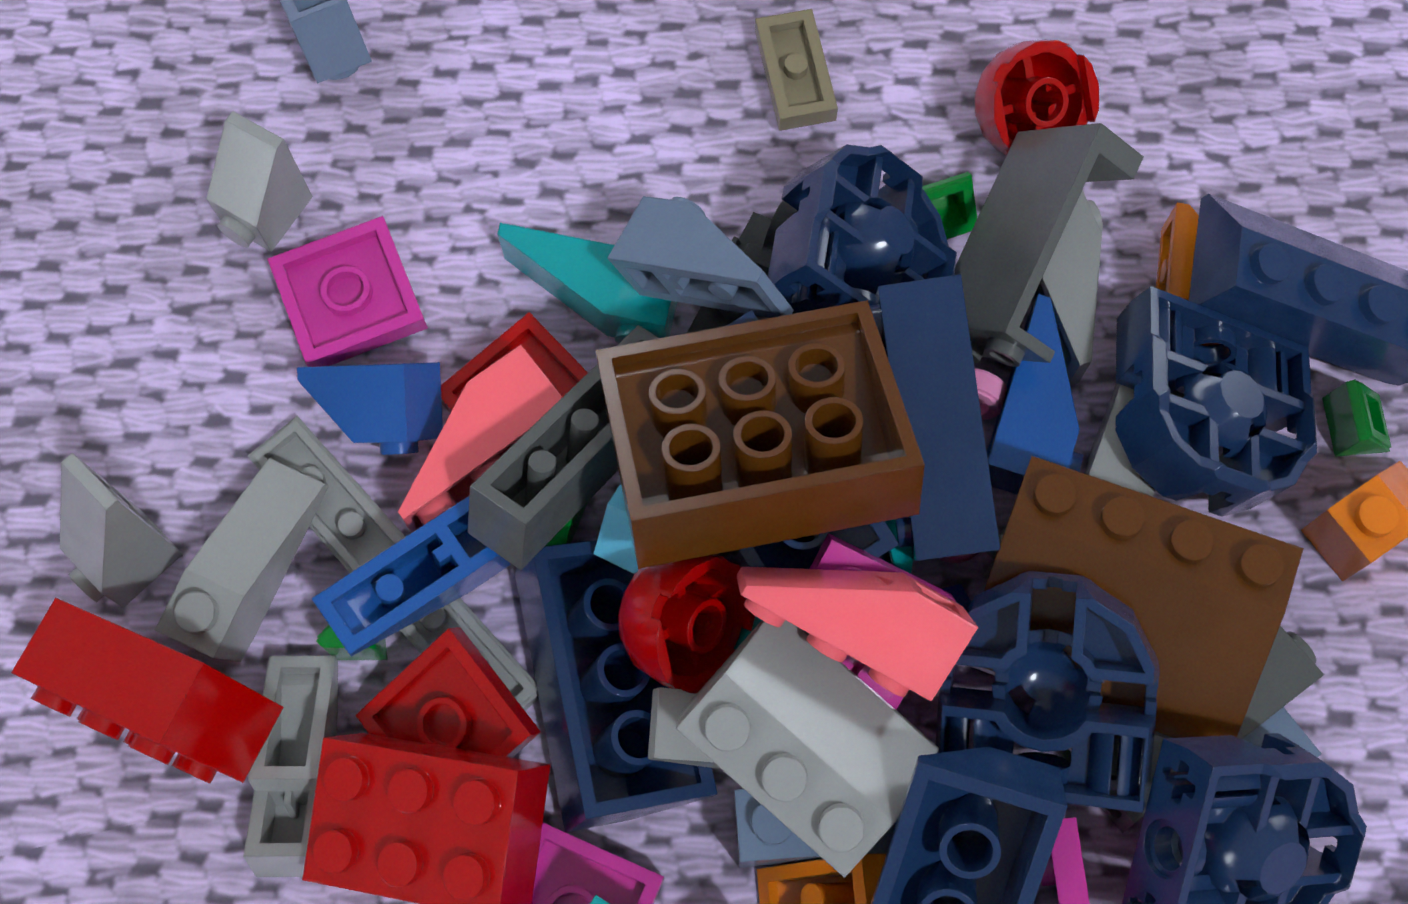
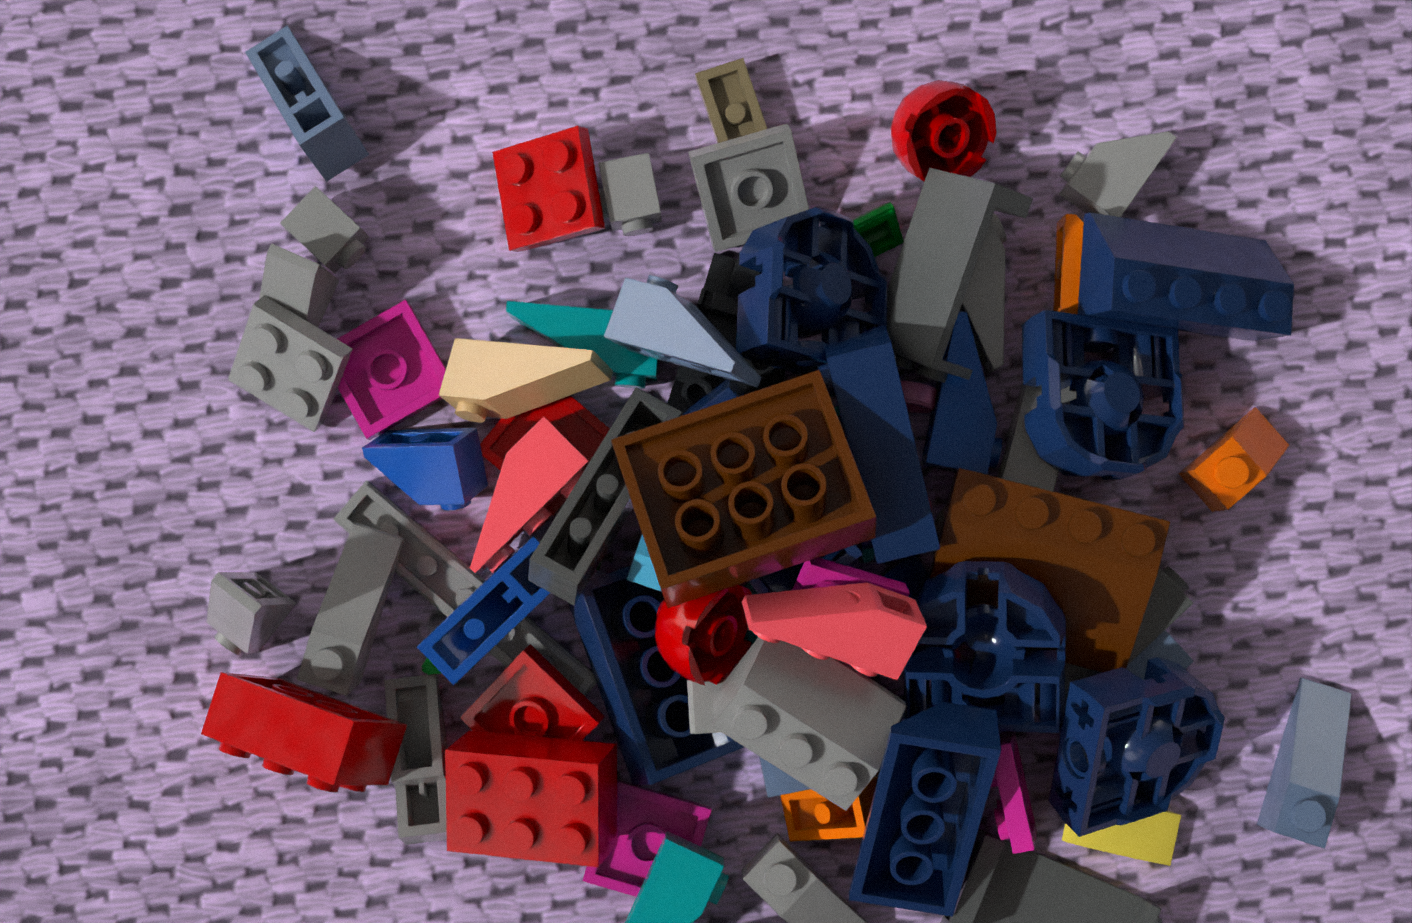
camera: 10 degrees left, 15 degrees up
green slope [1322,379,1391,457] -> none
none -> light grey plate [228,295,353,432]
none -> light grey brick [280,186,369,273]
none -> tan slope [439,338,613,423]
none -> red plate [492,126,605,252]
none -> light grey brick [598,153,662,236]
none -> light grey plate [688,124,809,252]
none -> light grey slope [1059,131,1177,217]

